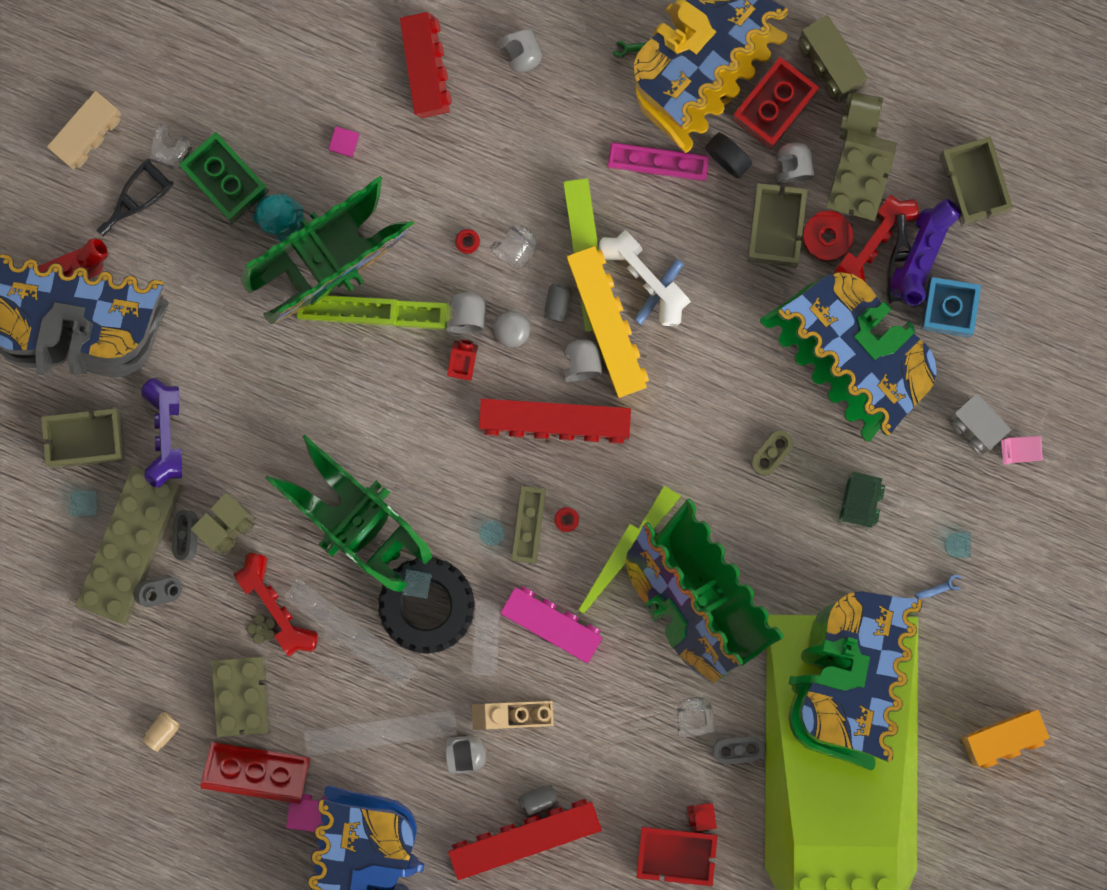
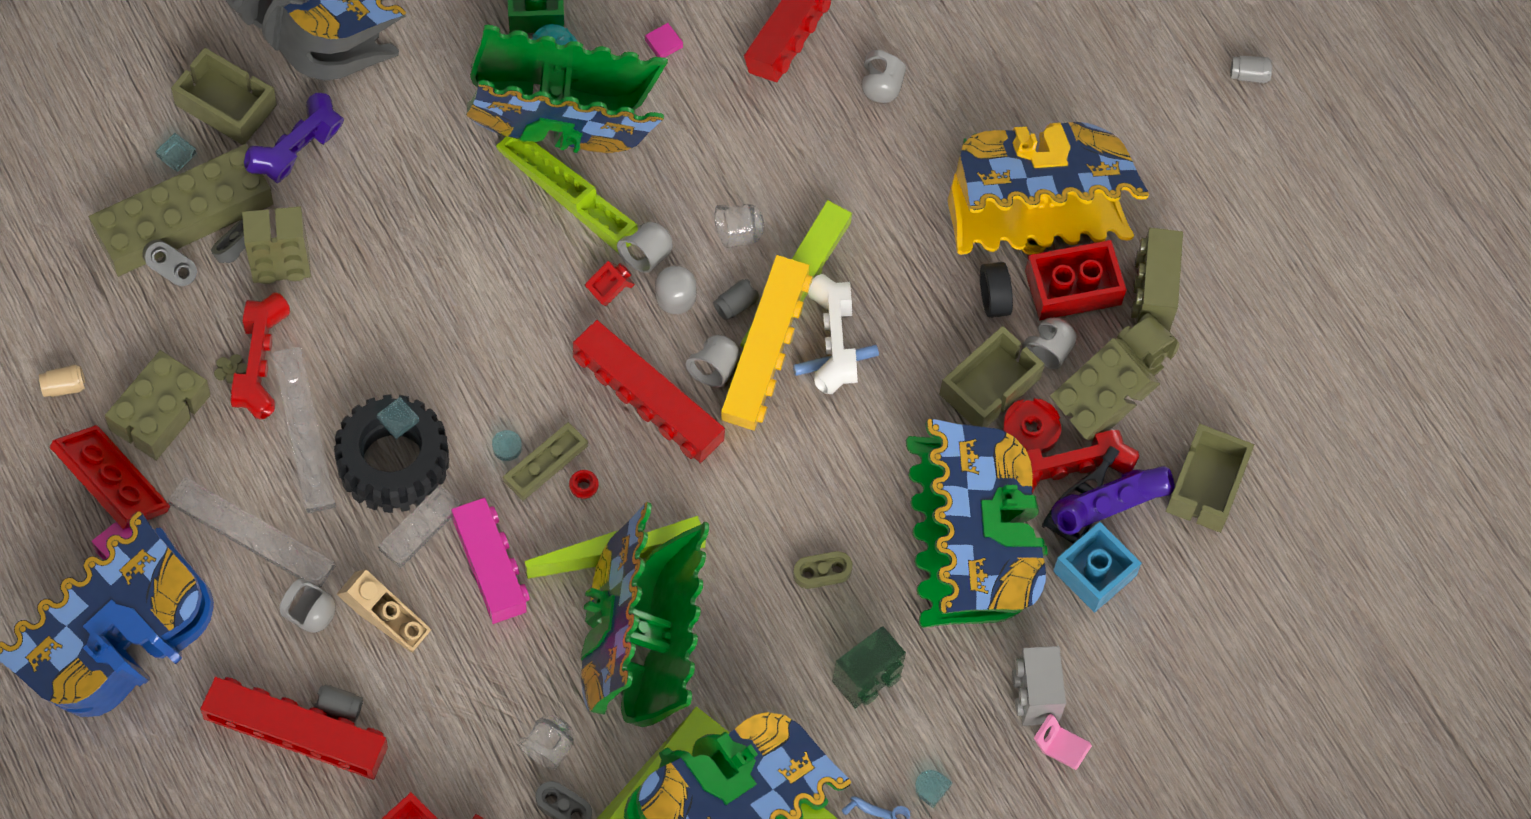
camera: 30 degrees right, 20 degrees down
green animal [265,434,432,592] -> none
red plate [455,229,480,254] -> none
dark pink tile [608,142,709,182] -> none

